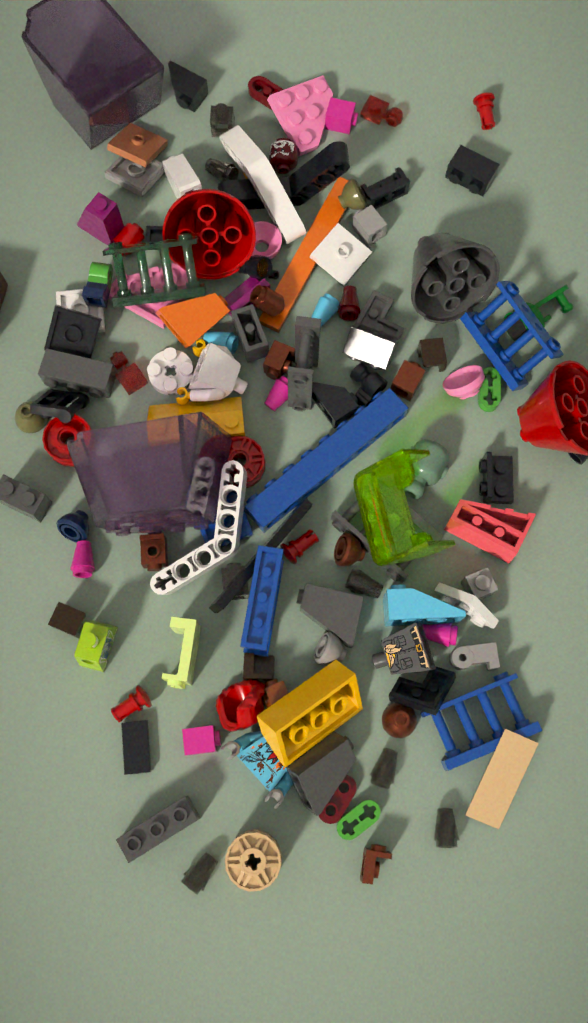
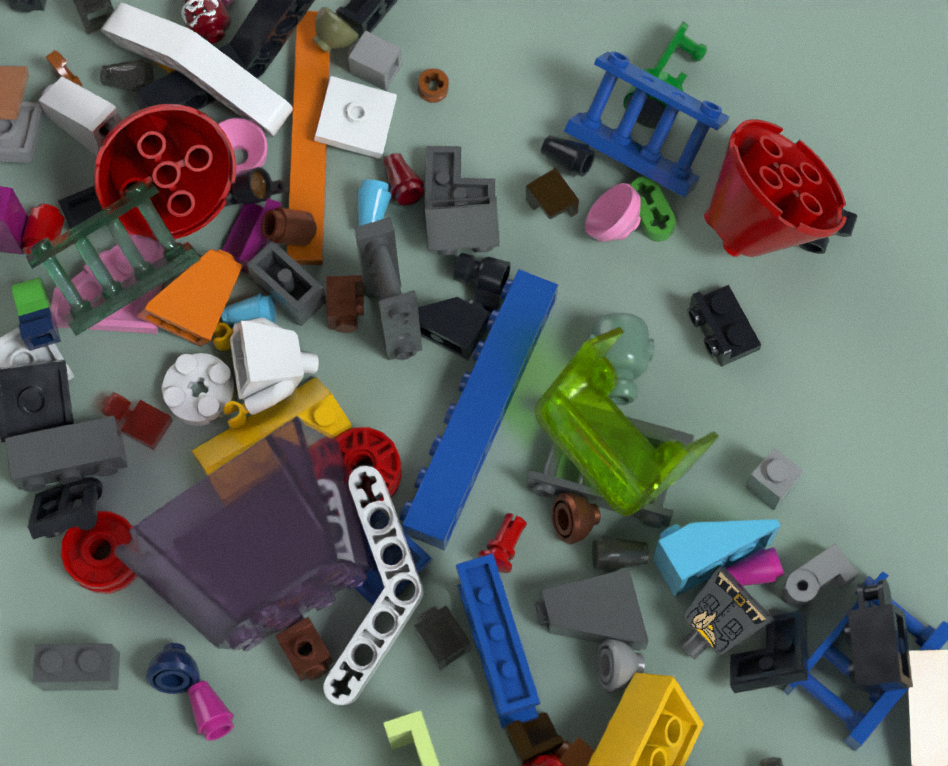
camera: 25 degrees left, 5 degrees down
olive brick [15,401,48,433] -> none
black tile [209,498,312,613] -> none
dark pink cone [264,376,288,411] -> none
copper brick [382,703,417,738] -> none
copper brick [390,360,426,401] -> none
dark grey cone [411,233,500,323] -> none
white plate [434,582,499,629] -> none
coral wedge [444,499,536,563] -> none
none -> dark orange tile [46,50,83,87]
none -> dark orange bush [418,68,449,103]
none -> black cone [541,135,595,177]
none -> black brick [844,579,913,694]

